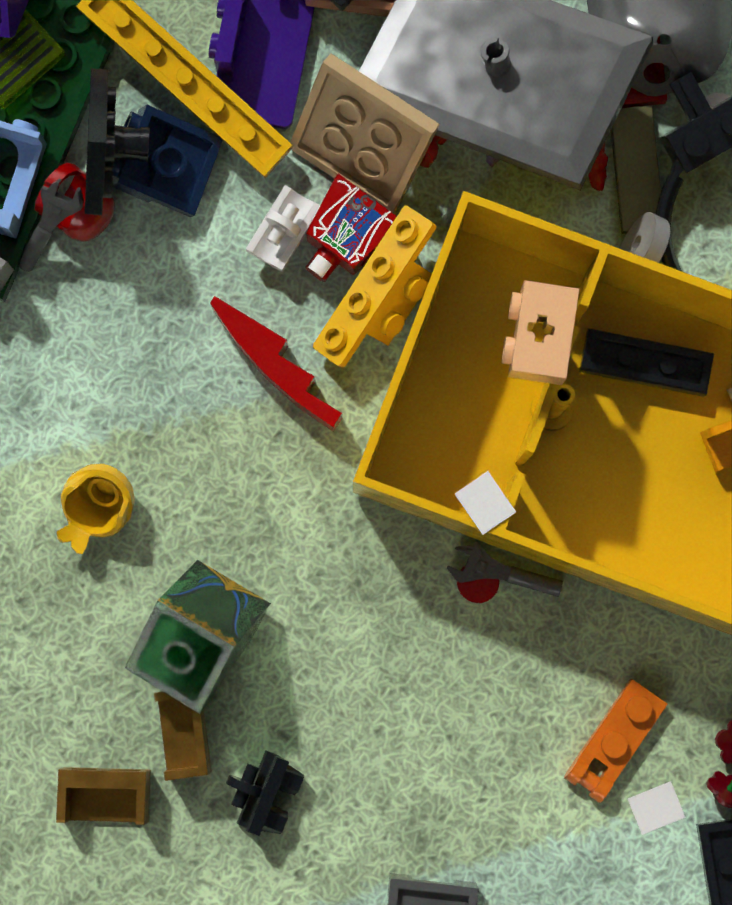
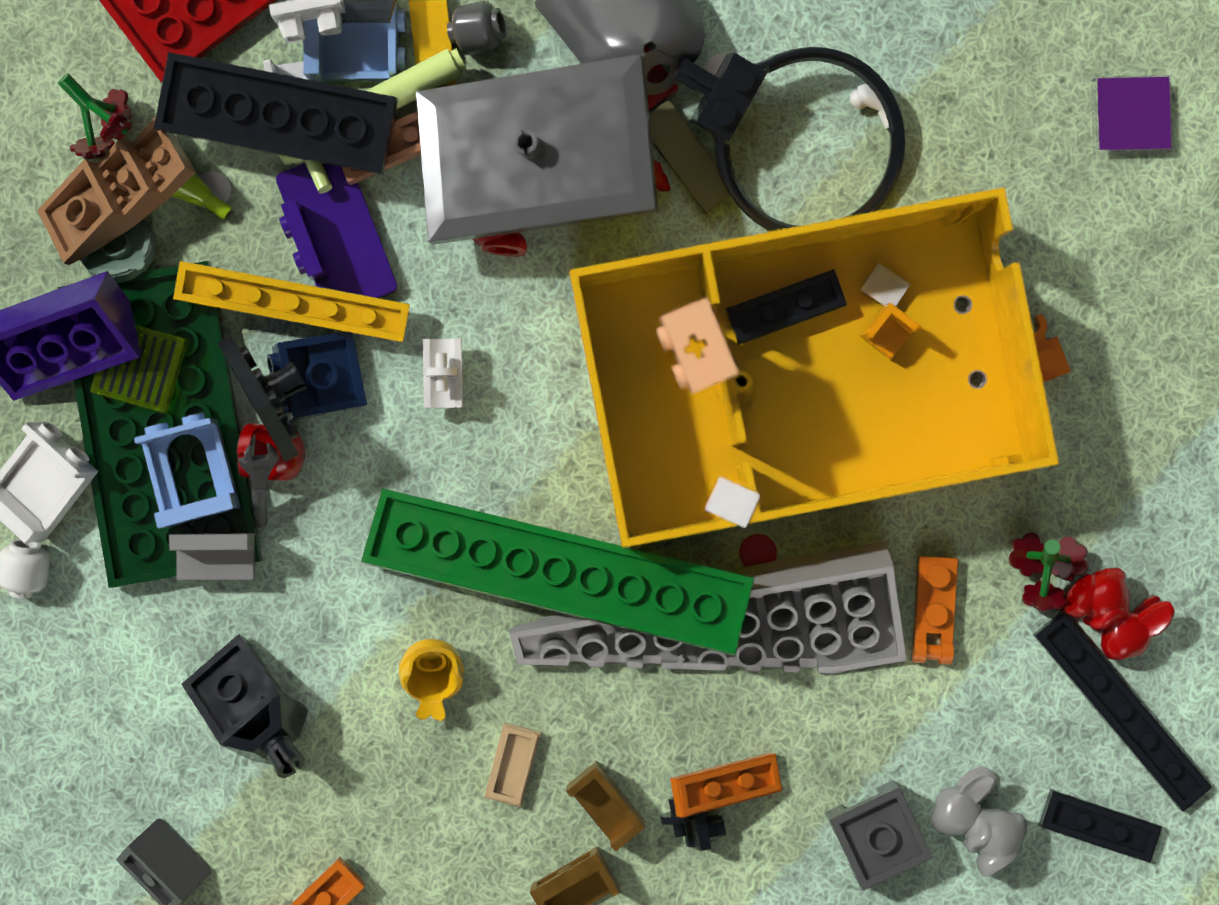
camera: 25 degrees left, 5 degrees up
clear green slope [125,560,271,714] -> none
red slope [210,296,342,432] -> none
tan plate [290,53,440,214] -> none
torso [305,173,397,282] -> none
yellow bracket [313,206,437,368] -> none
dark grey piece [447,541,563,597] -> none
light grey piece [620,212,670,263] -> none
white sticker [628,781,686,835] -> none
none -> green plate [361,488,754,656]
none -> tan tile [484,722,541,807]
none -> light grey wedge [509,541,907,673]
none -> orange tile [670,753,782,818]

